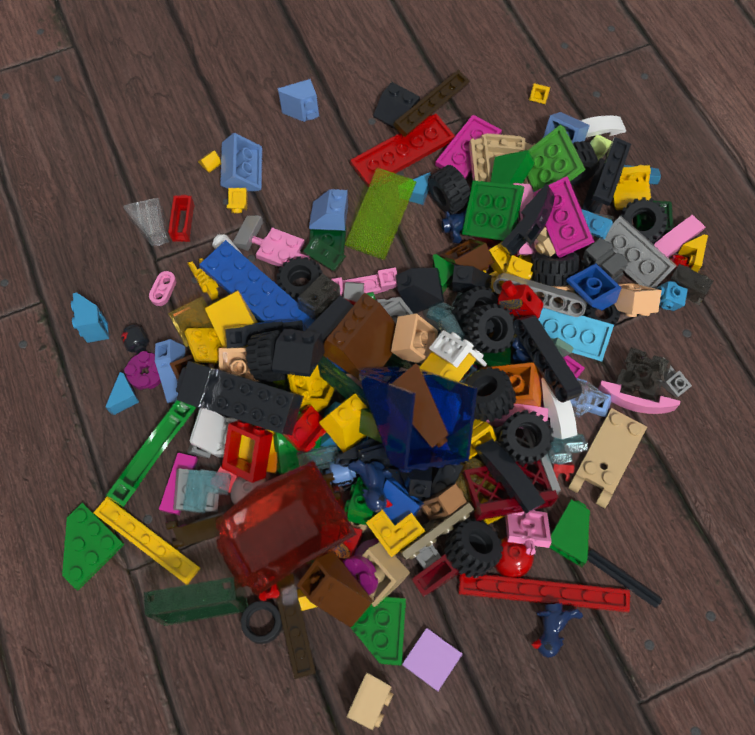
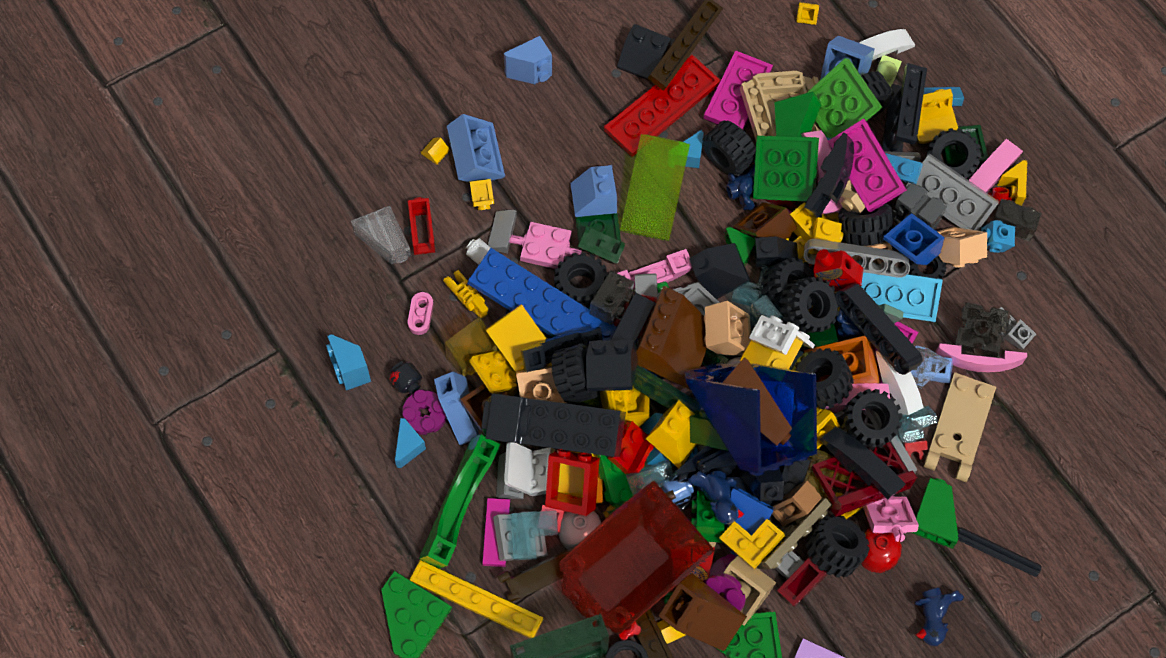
camera: 15 degrees left, 0 degrees up
red tile [459,573,630,613] -> none

